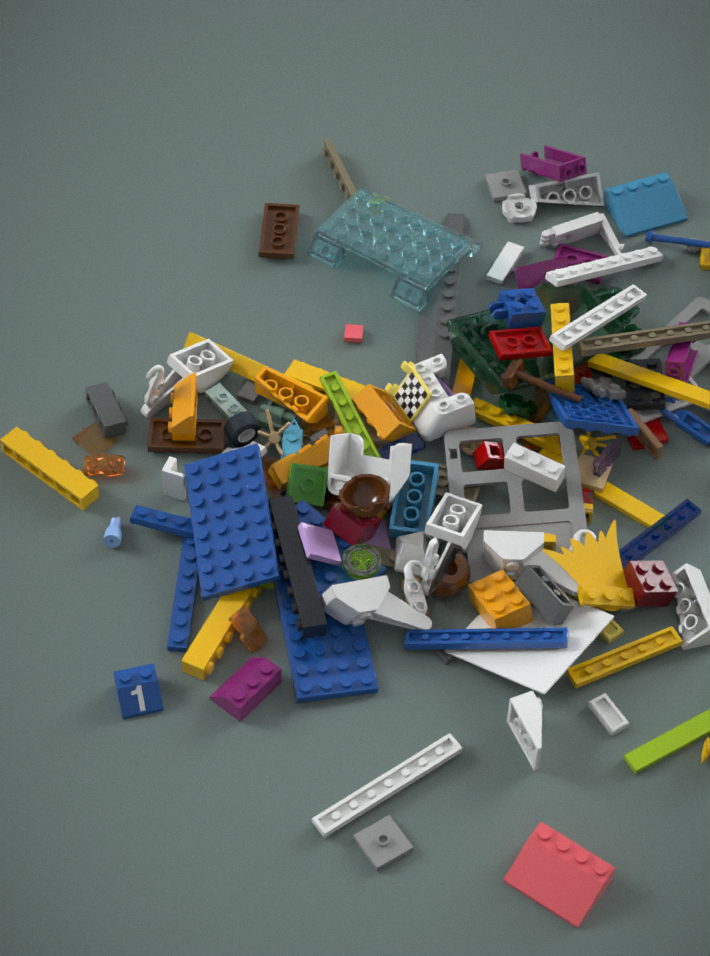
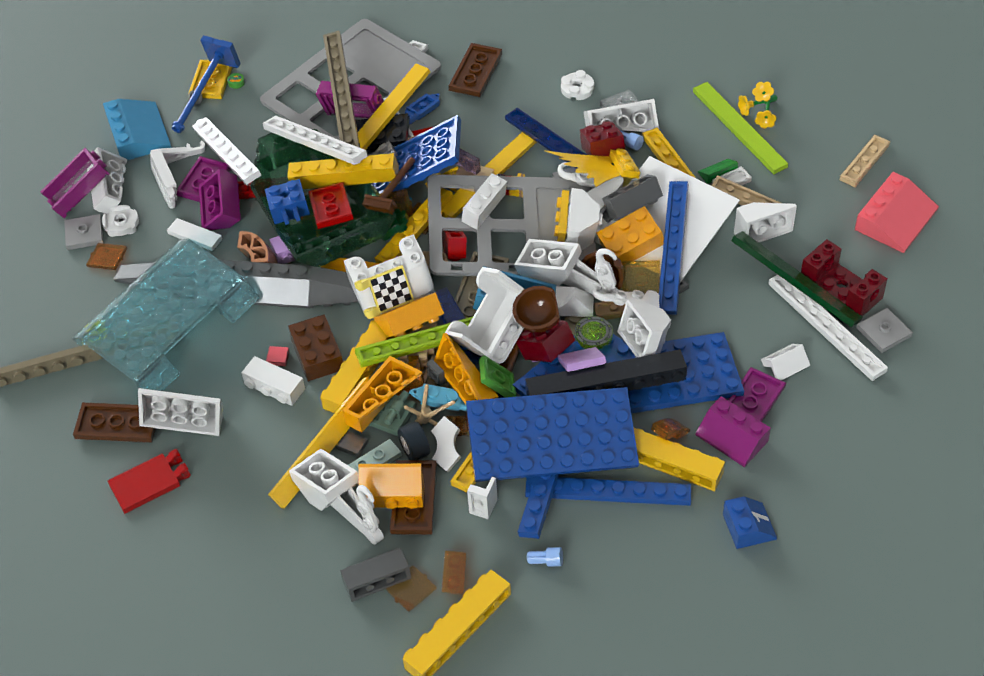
camera: 85 degrees left, 0 degrees up
none -> clear orange piece [86,243,127,270]
none -> red tile [107,449,191,514]
none -> white slope [138,388,223,436]
none -> nougat brick [237,231,277,263]
none -> white brick [241,356,305,406]
none -> reddish brown brick [288,314,343,382]
none -> light blue piece [620,130,644,150]
none -> clear yellow tile [622,260,660,294]
none -> green slope [698,159,738,184]
none -> tan tile [711,175,781,205]
none -> magenta tile [728,367,786,422]
none -> dark green tile [731,231,863,327]
none -> white panel [761,344,810,380]
none -> dark red plate [801,239,888,317]
none -> tan tile [839,135,890,187]

